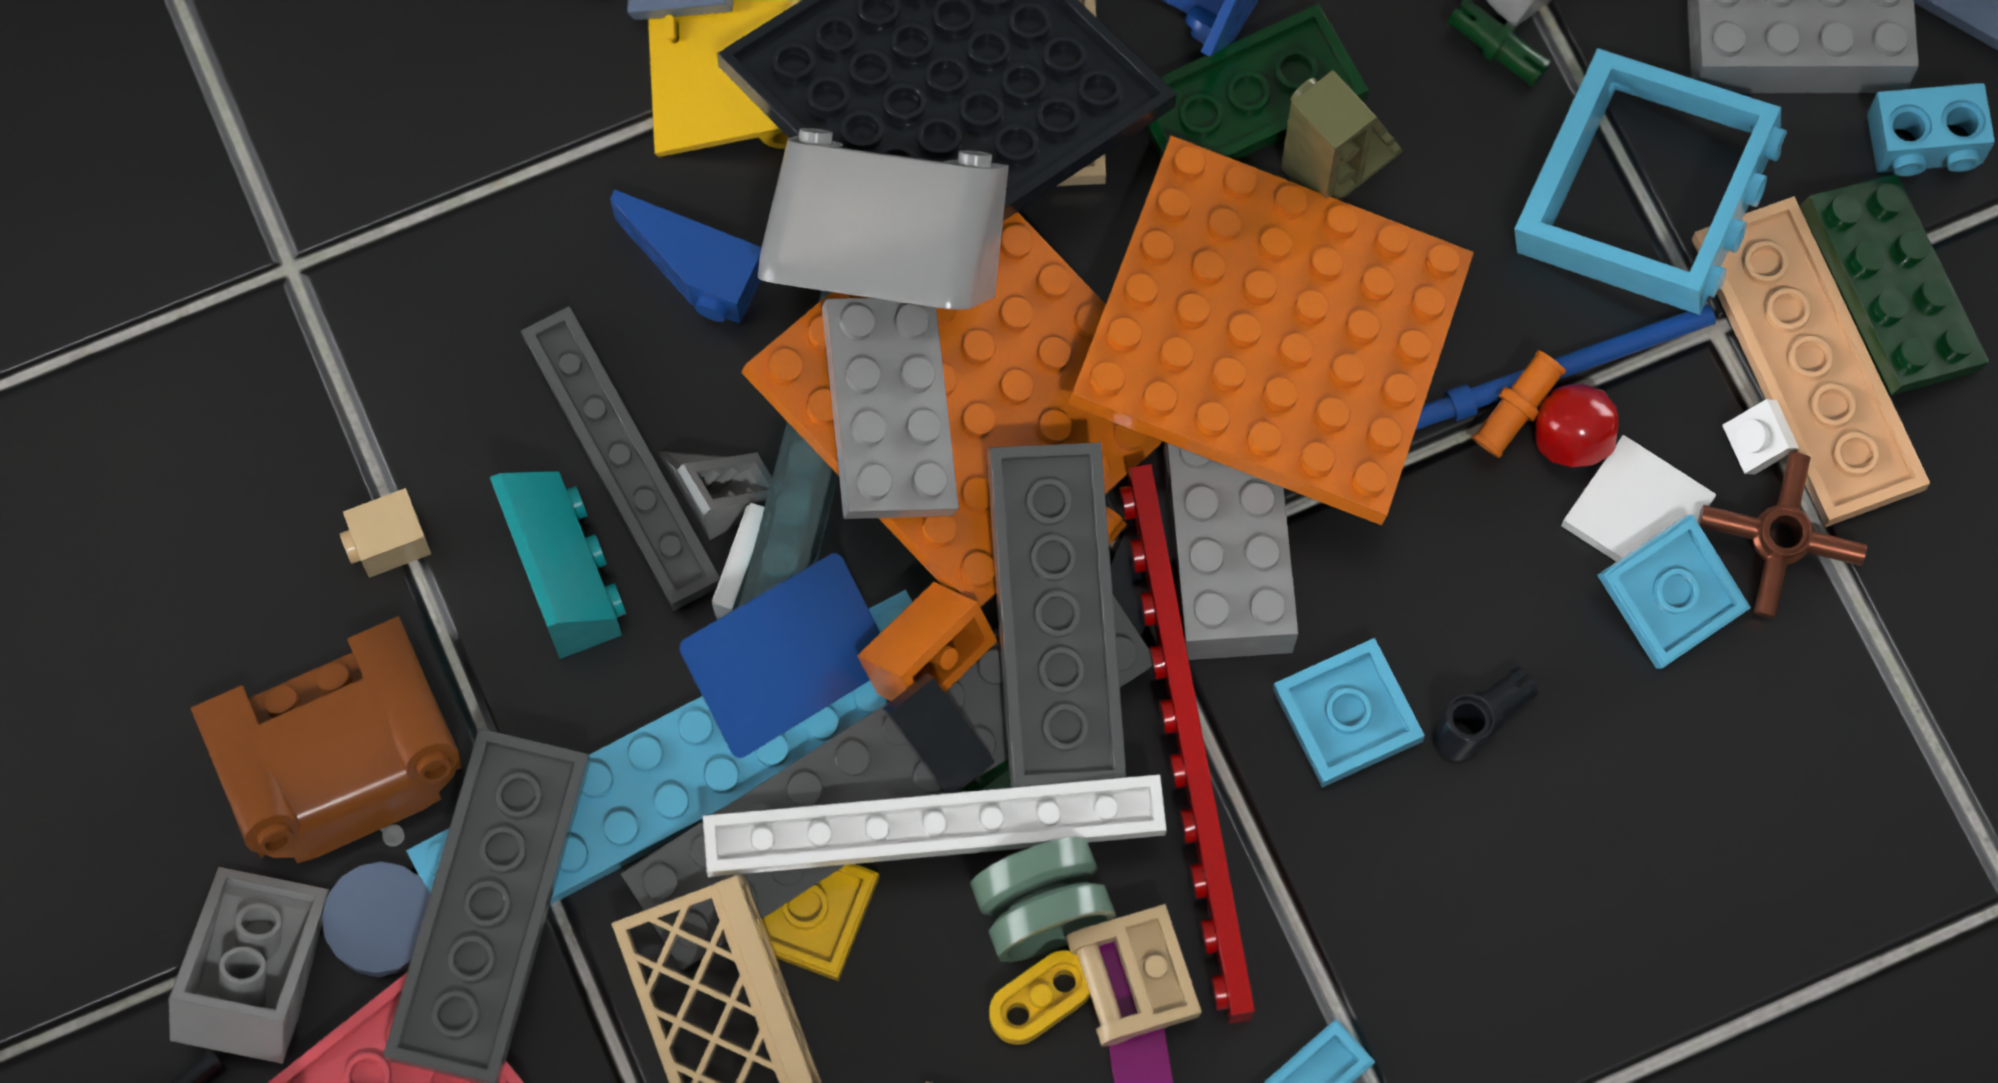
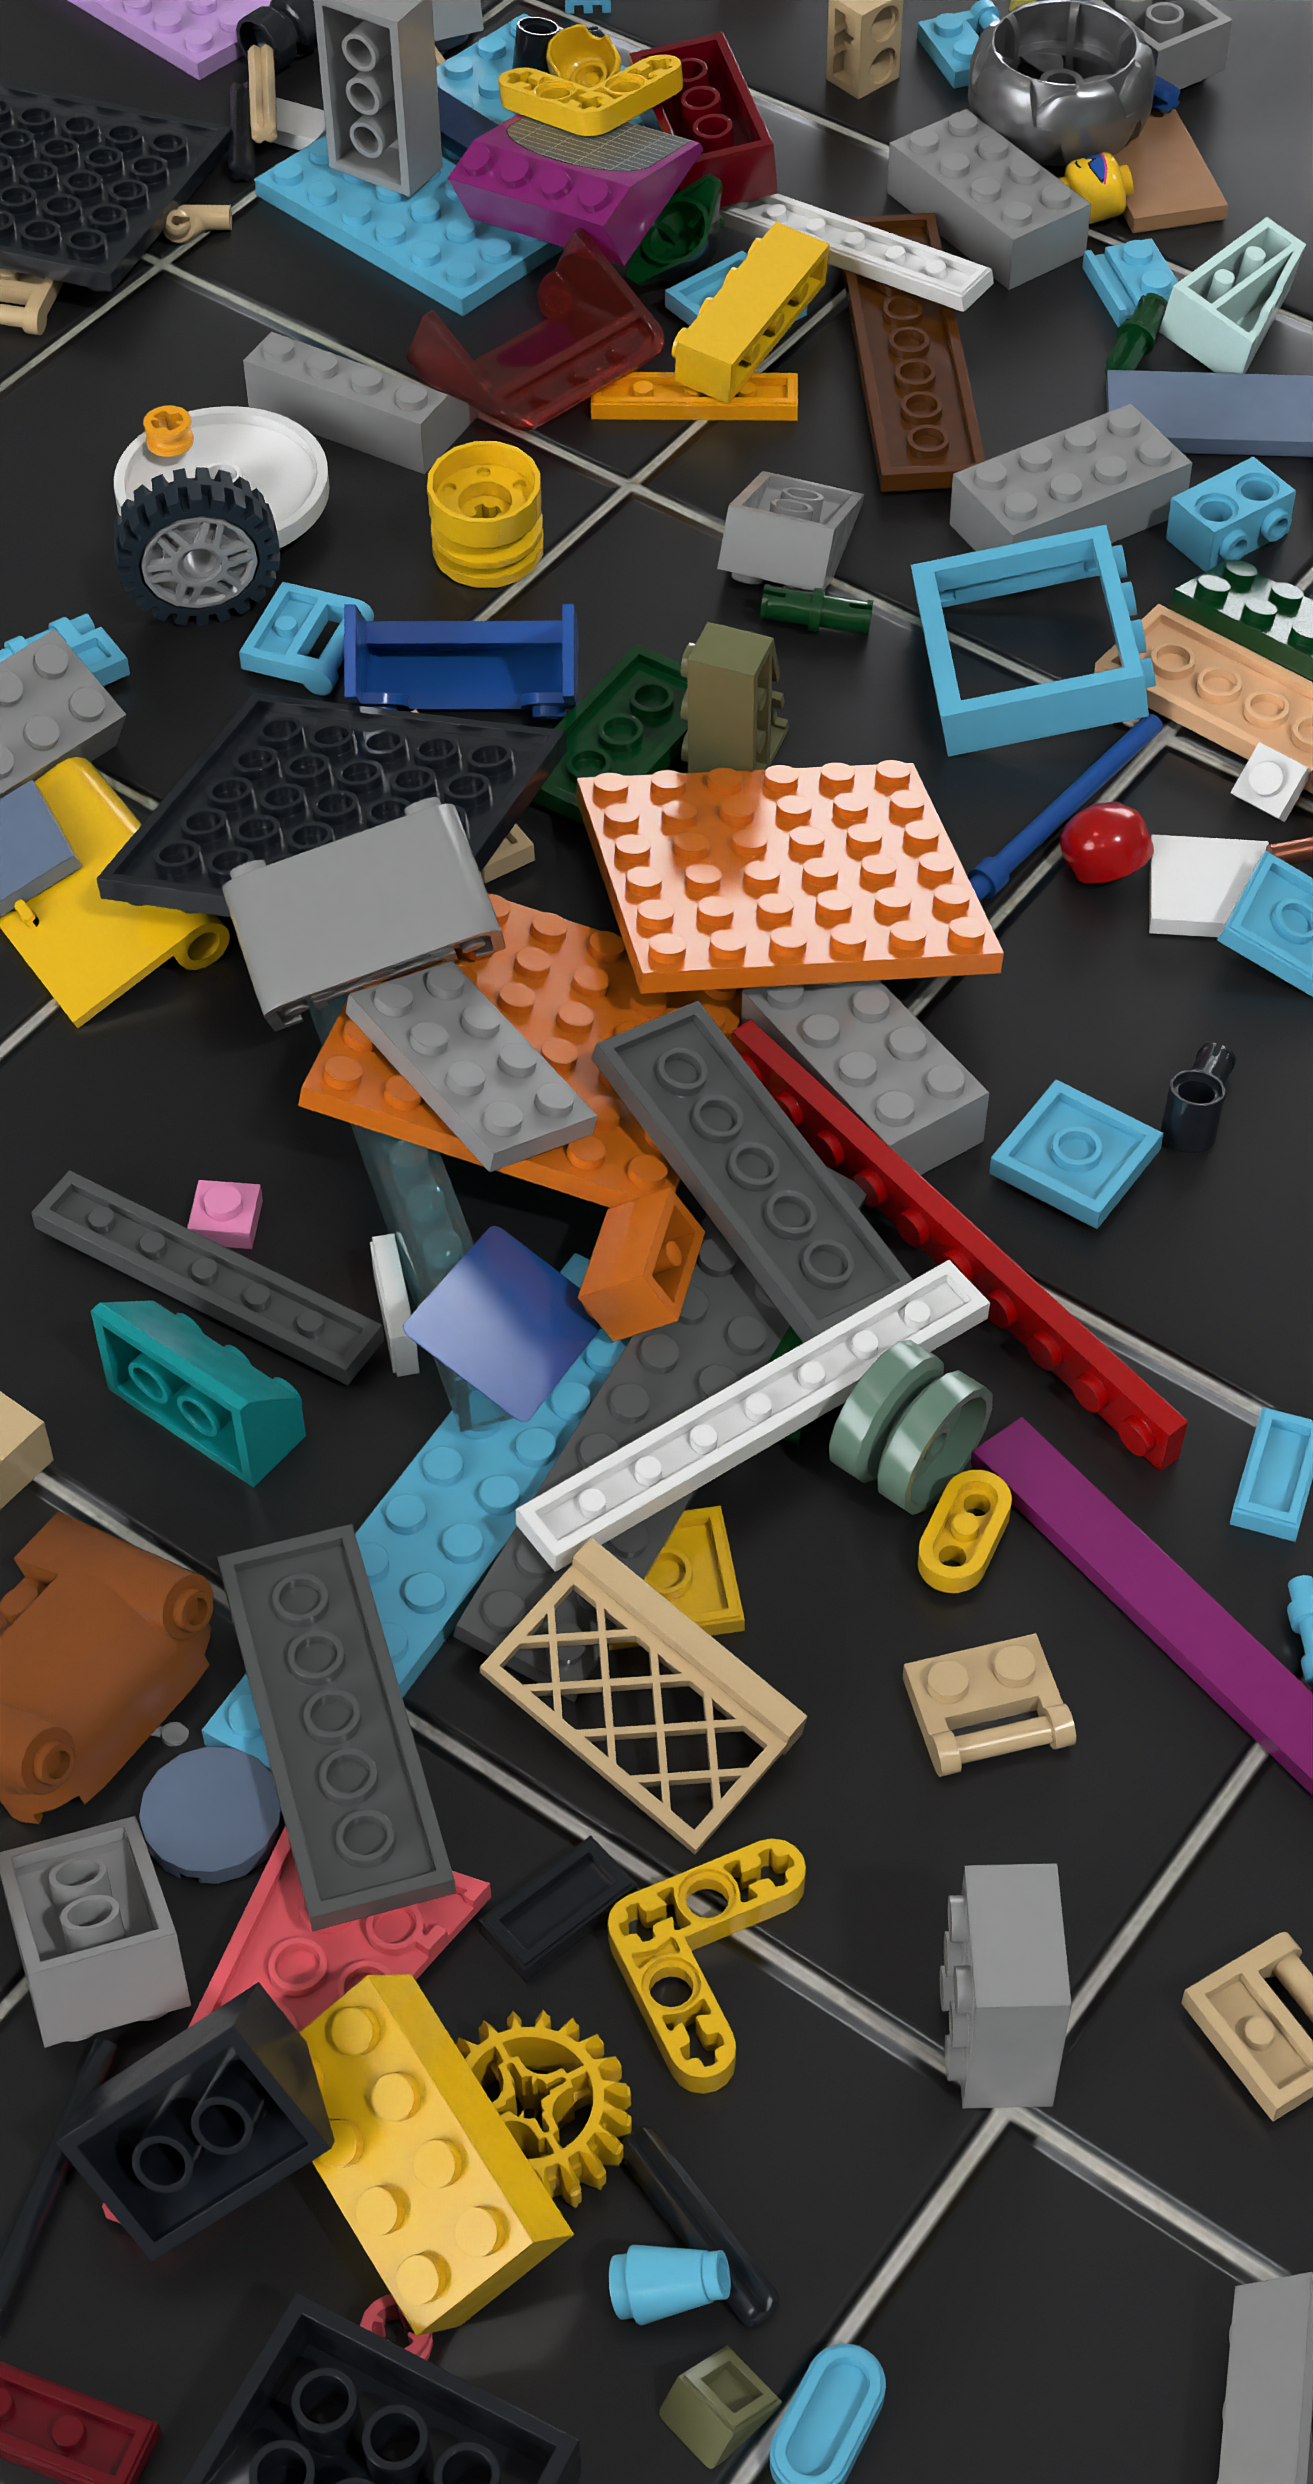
camera: 30 degrees left, 20 degrees down
blue slope [610,189,762,324] -> none
light grey slope [657,451,784,540] -> none
black tile [882,673,995,794] -> none
tan plate [1066,904,1202,1047] -> none
orange pin [1471,350,1567,459] -> none
none -> bright pink plate [187,1180,263,1249]

